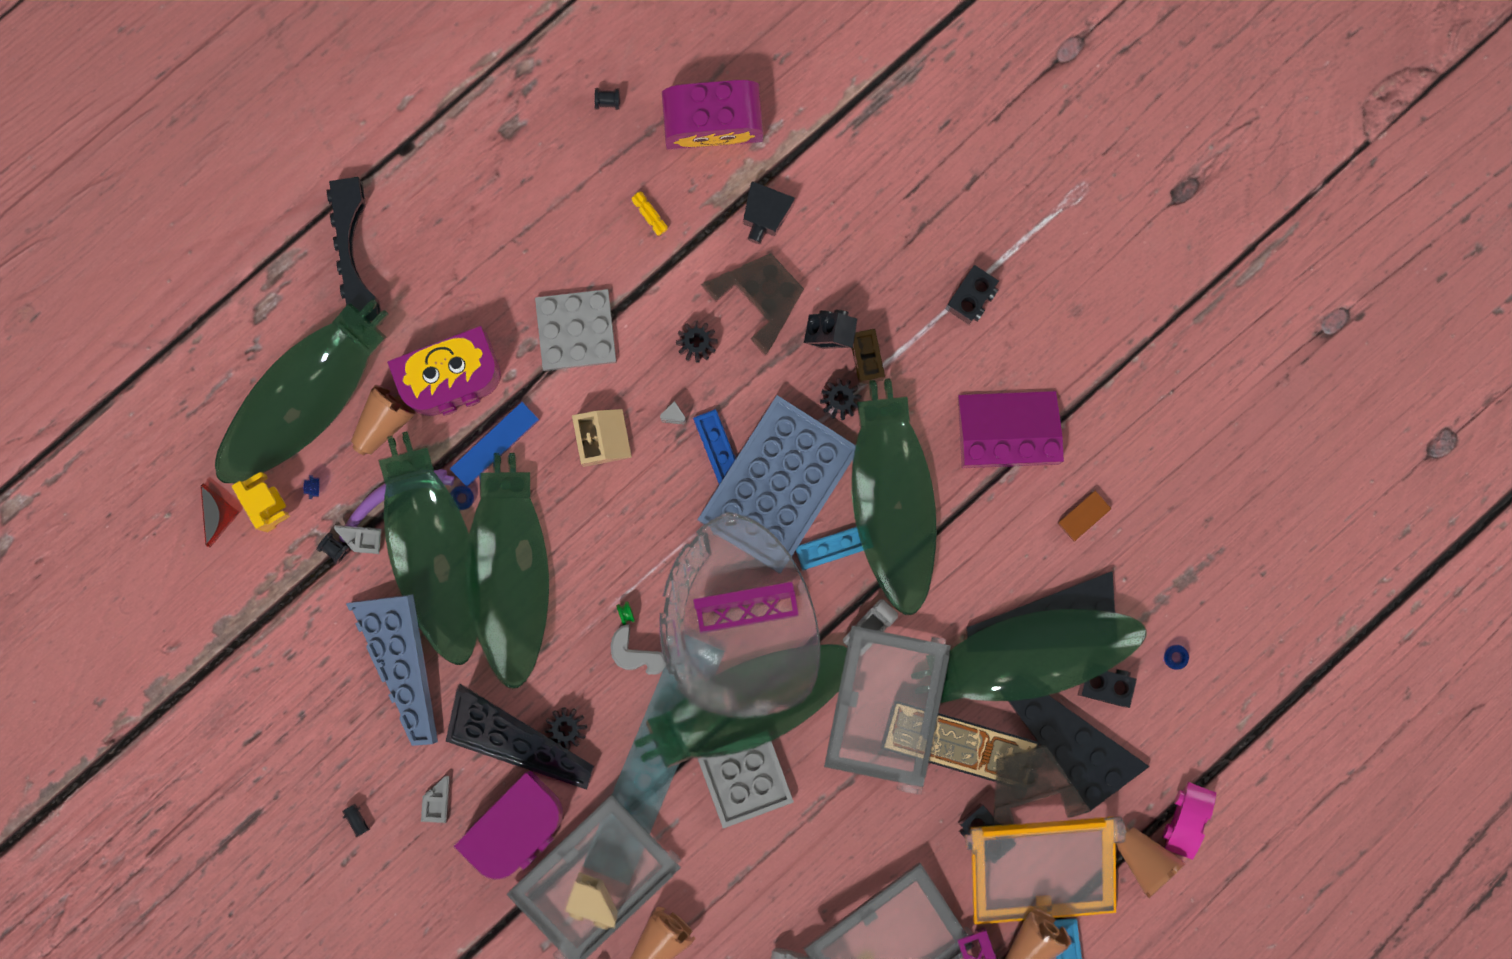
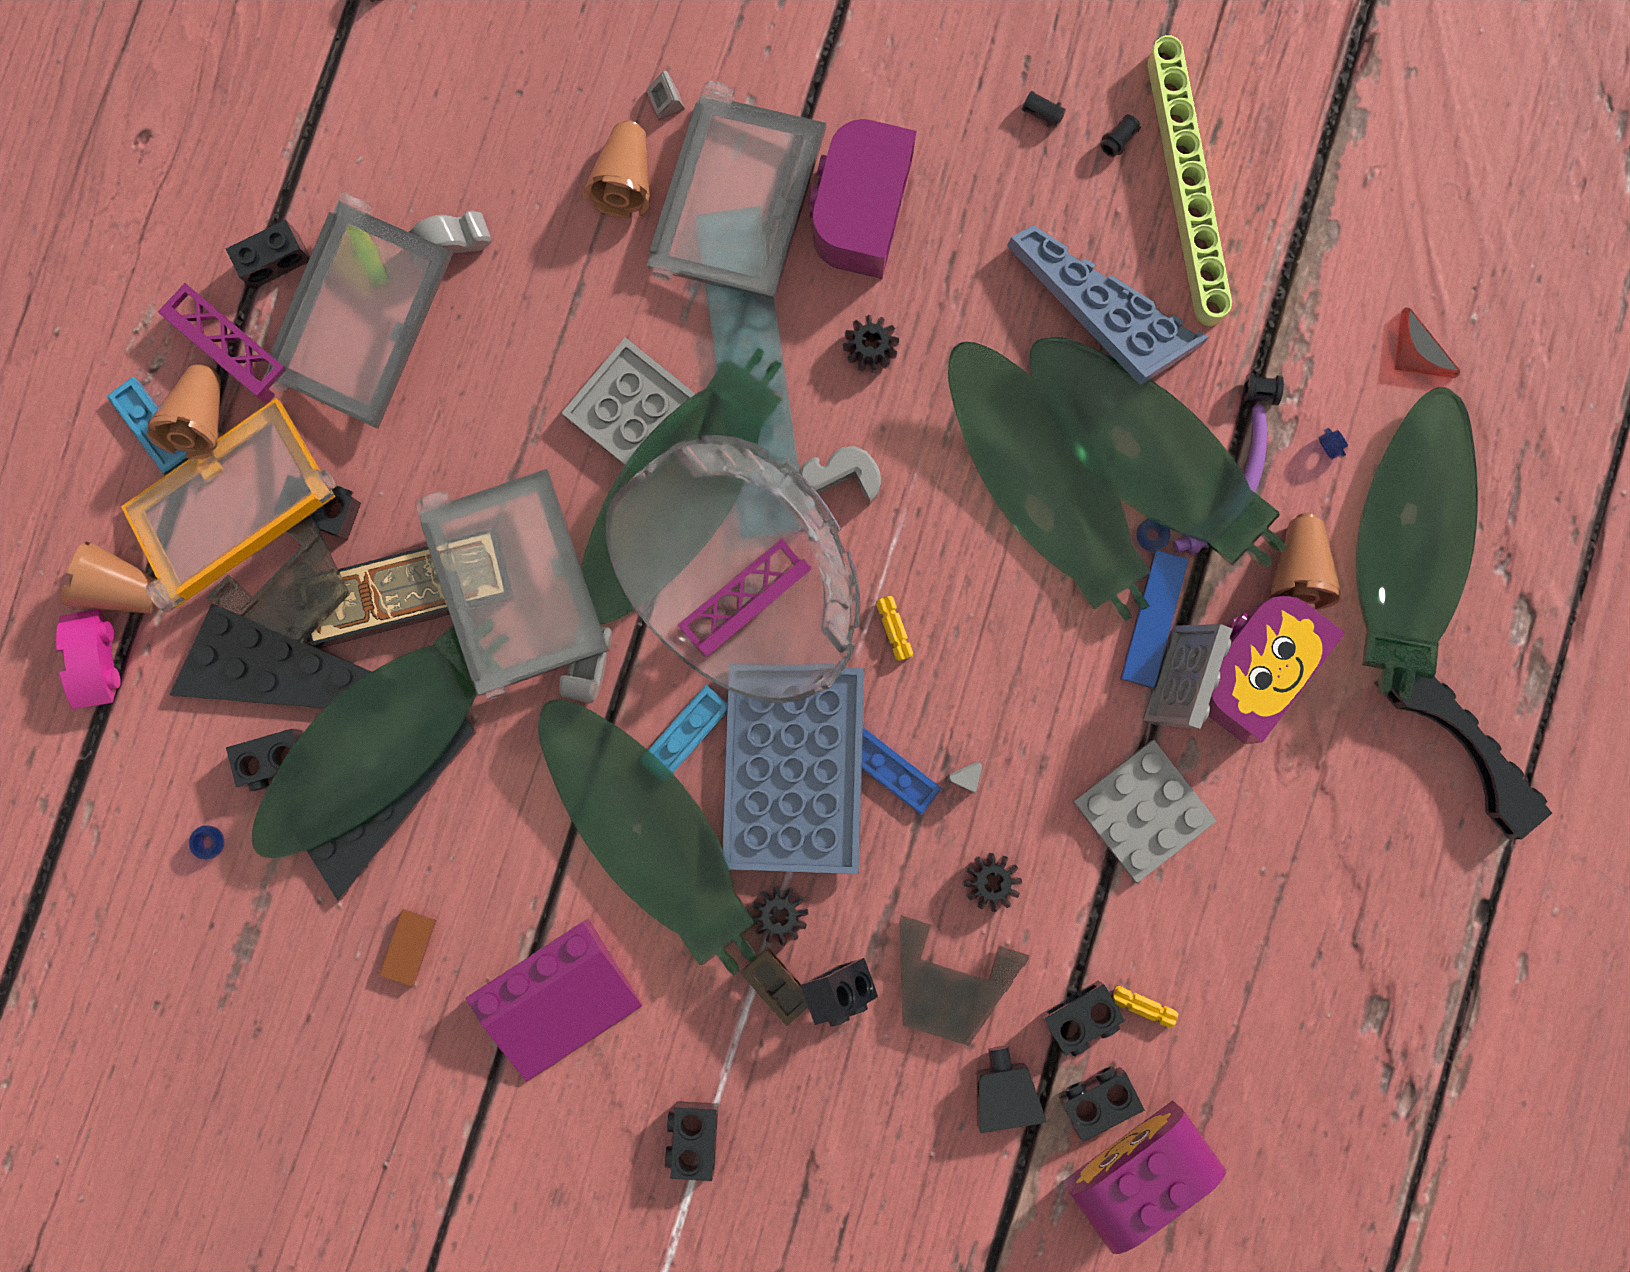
camera: 155 degrees right, 0 degrees up
yellow panel [231,472,290,533] -> none
light grey tile [334,525,381,554] -> none
light grey tile [421,776,450,823] -> none
black wing [446,683,594,790] -> none
tan slope [565,872,618,929] -> none
tan slope [572,409,632,467] -> none
black bush [594,88,620,110] -> none
green bush [616,601,635,626] -> none
none -> yellow axle [876,596,913,661]
none -> black brick [1040,980,1125,1056]
none -> black brick [1059,1066,1145,1142]
none -> black pin [1100,114,1141,157]
none -> light grey plate [1143,624,1232,729]
none -> yellowish green beam [1147,35,1232,327]

